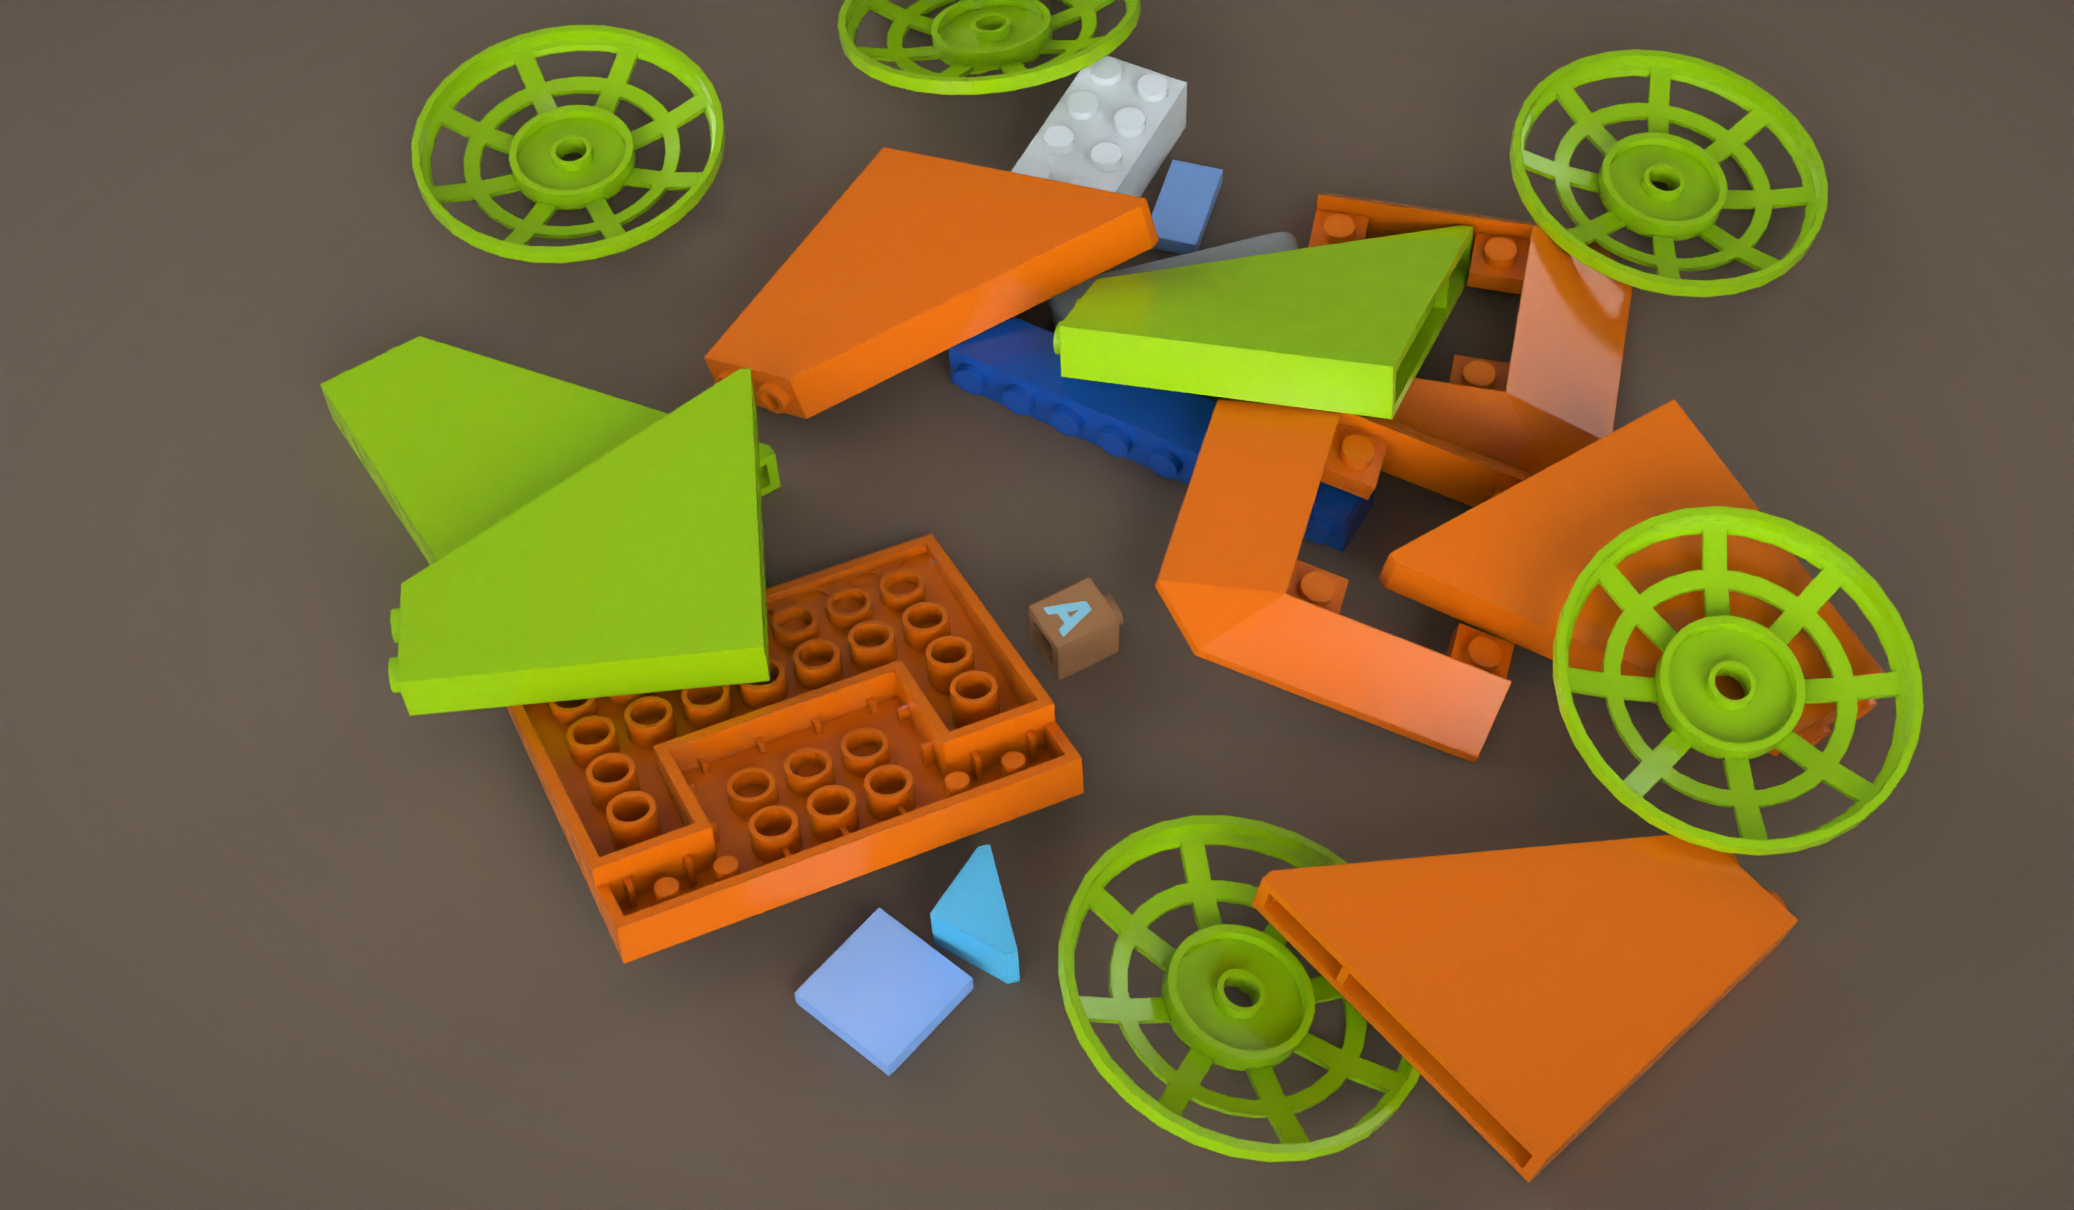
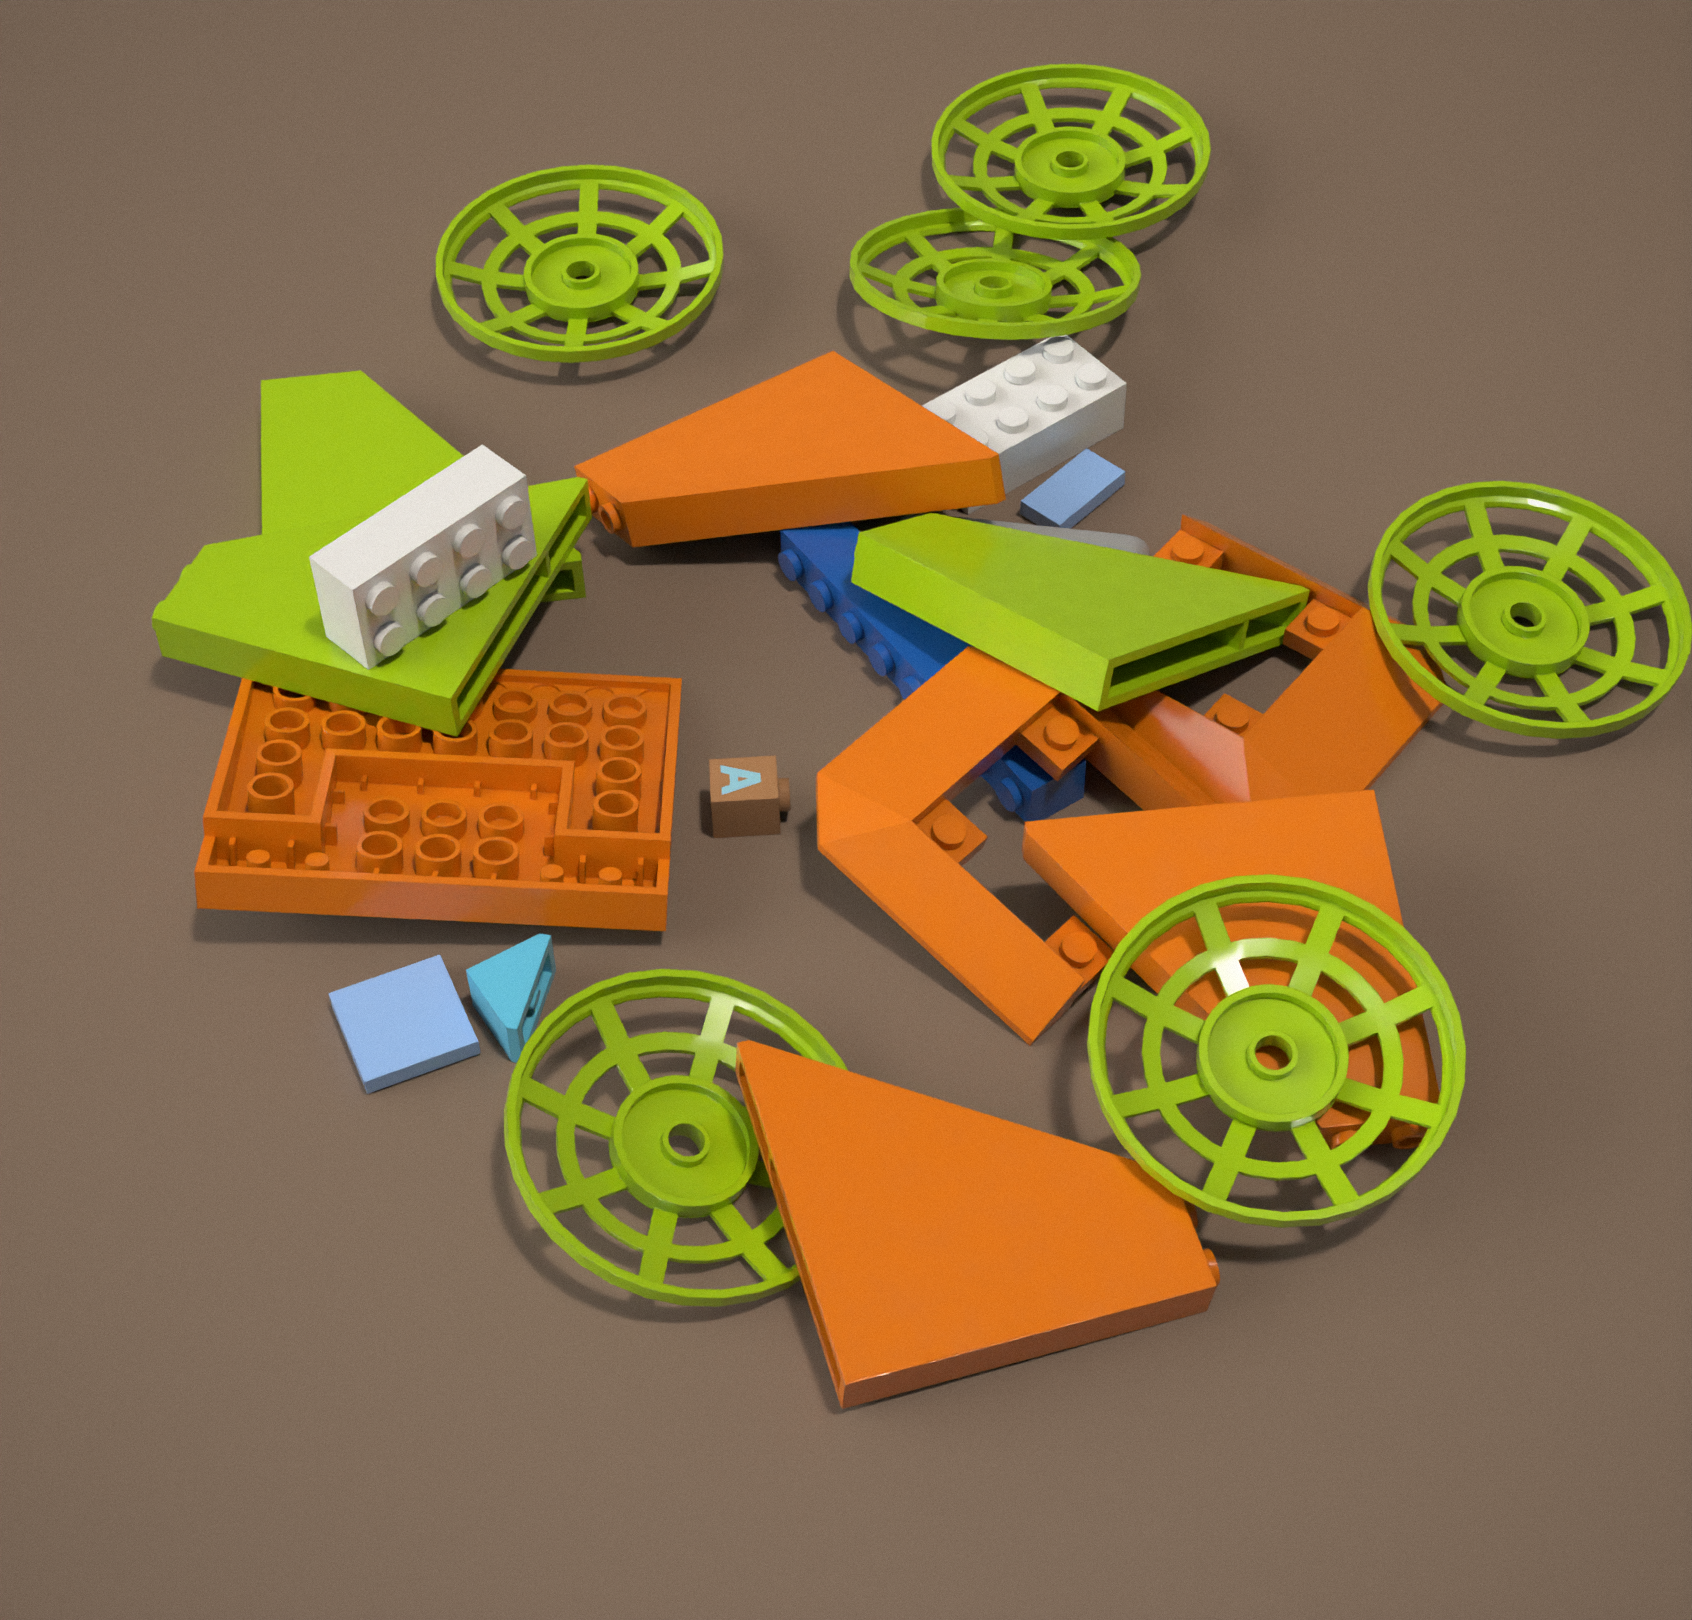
camera: 25 degrees right, 5 degrees down
none -> white brick [309,444,537,670]

